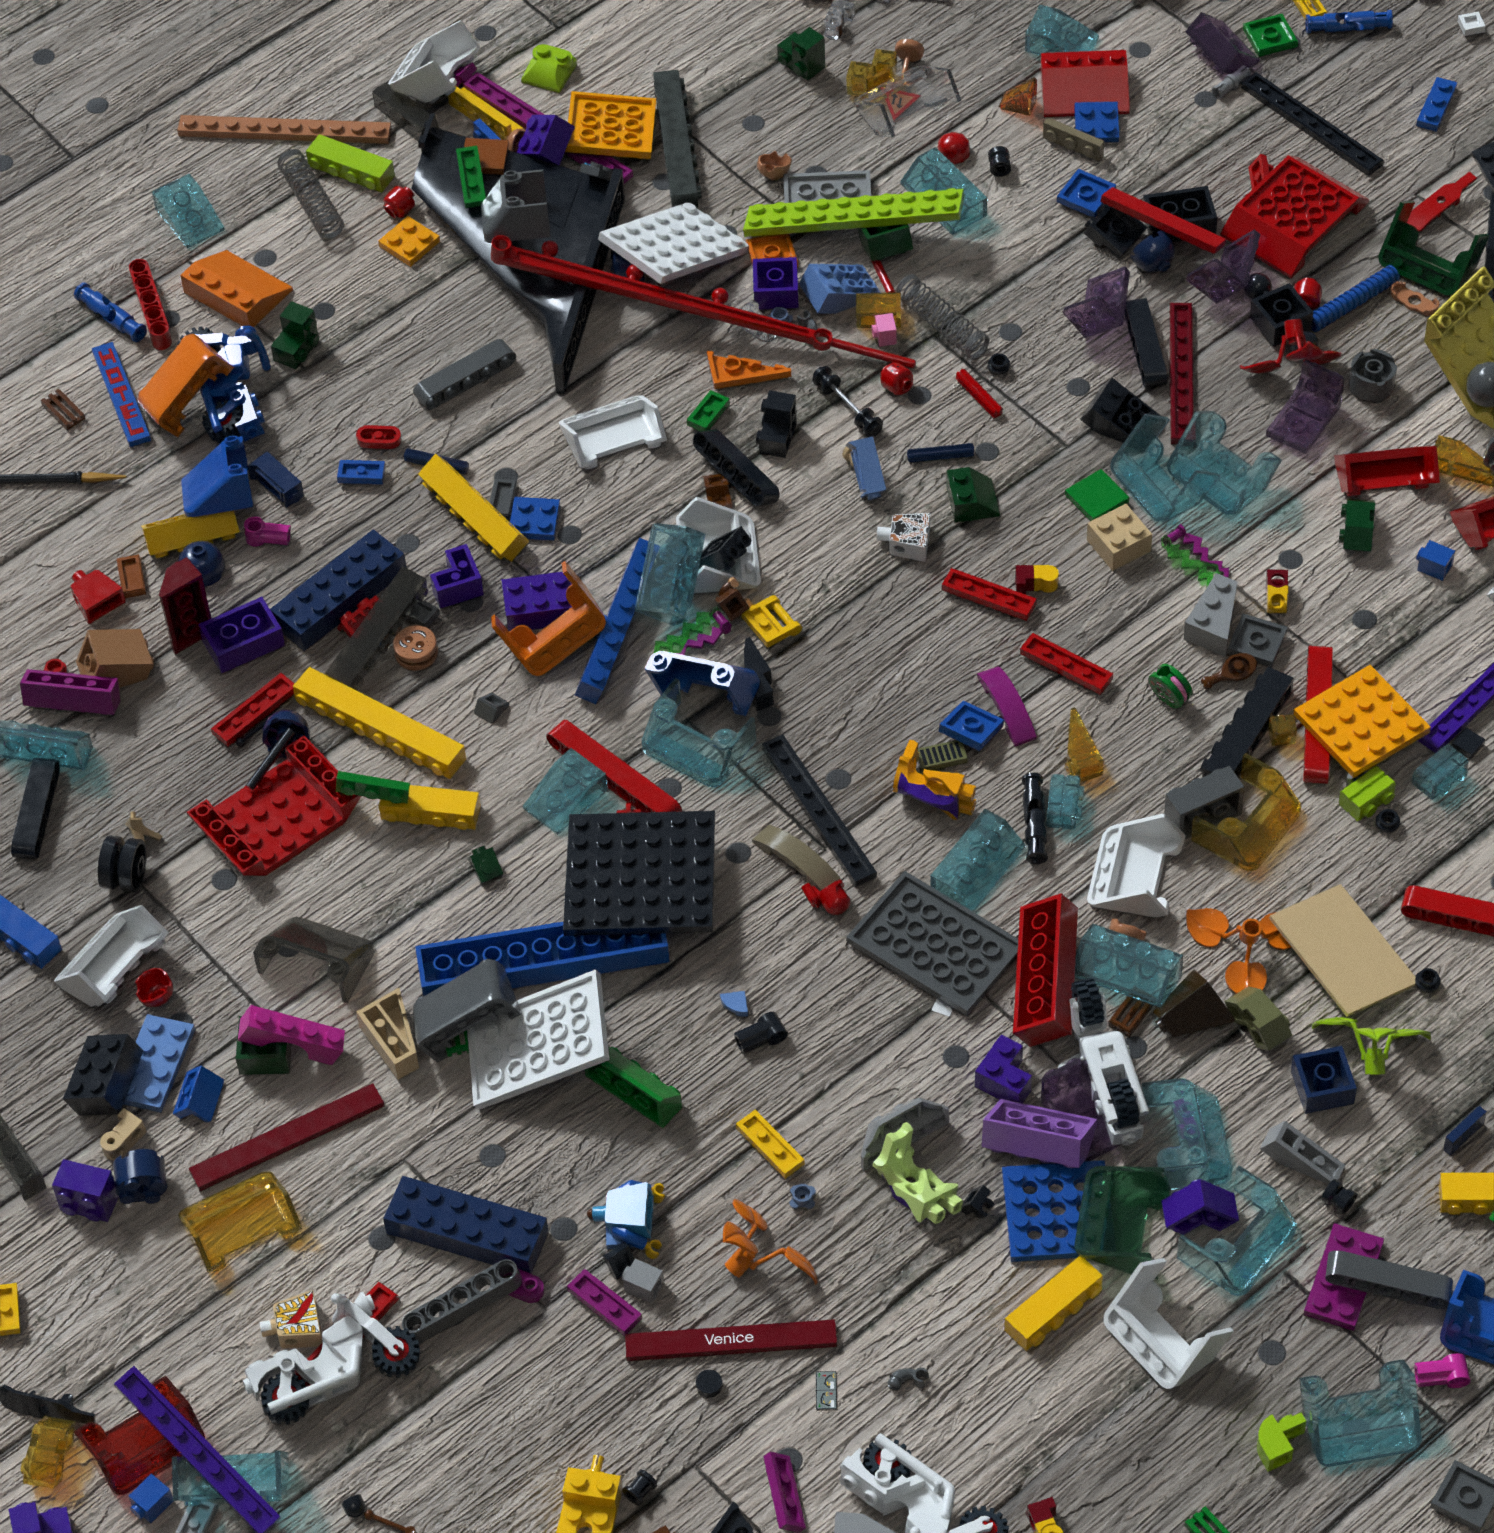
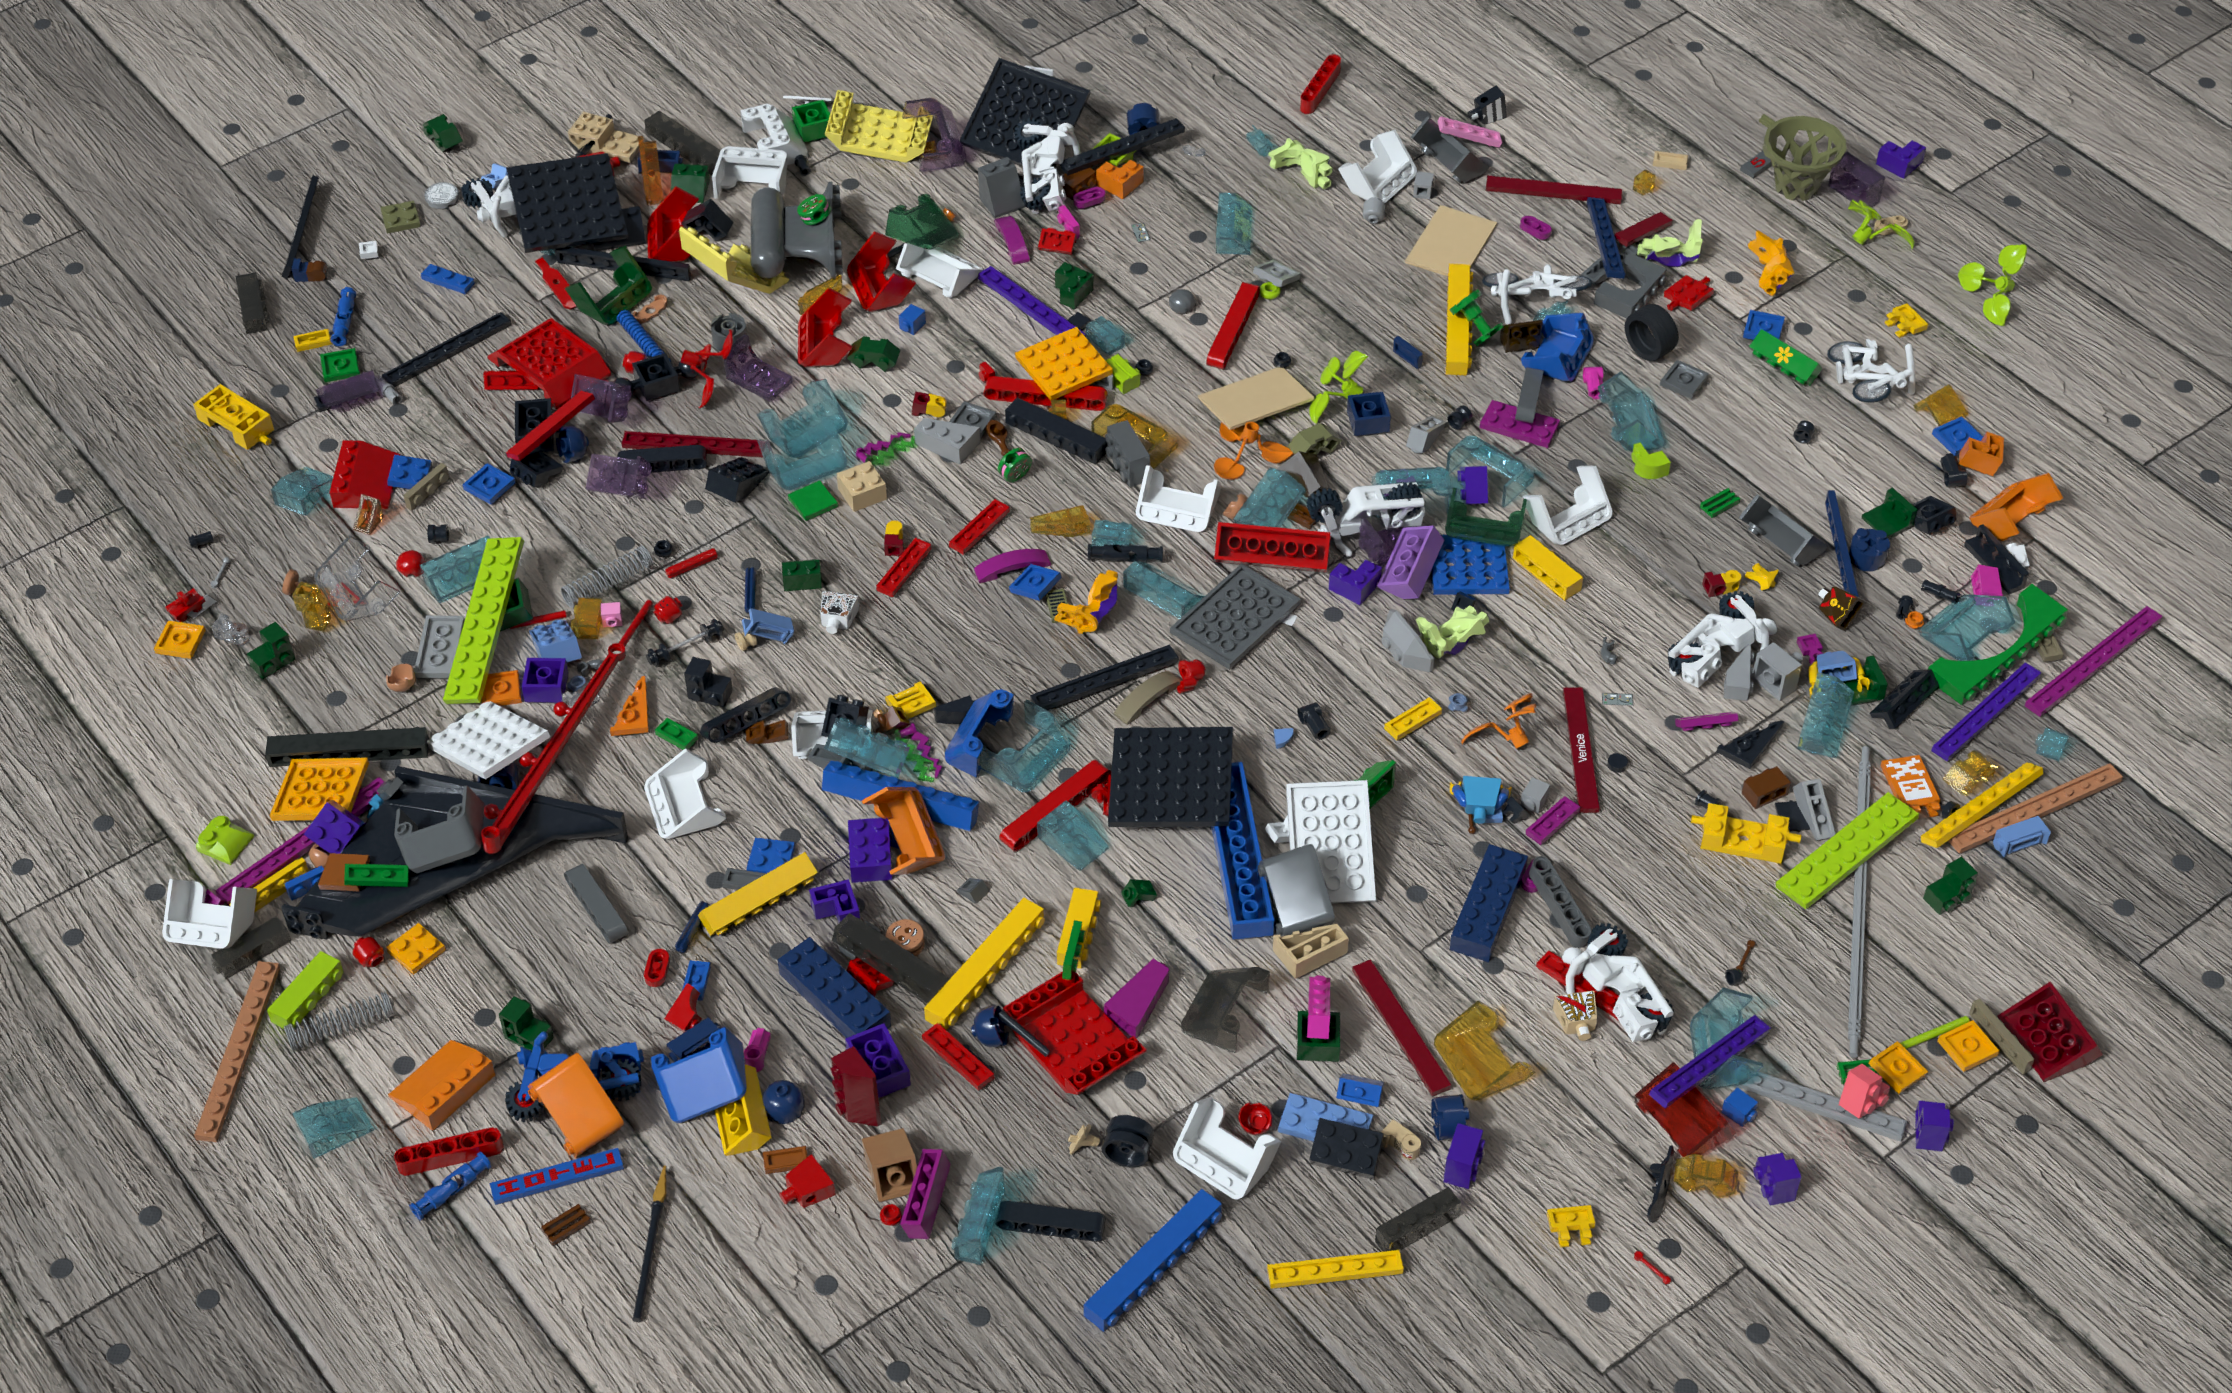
camera: 90 degrees left, 5 degrees down
none -> red arch [664,983,702,1032]
none -> red plate [979,361,995,383]
none -> magenta slope [1104,958,1169,1039]

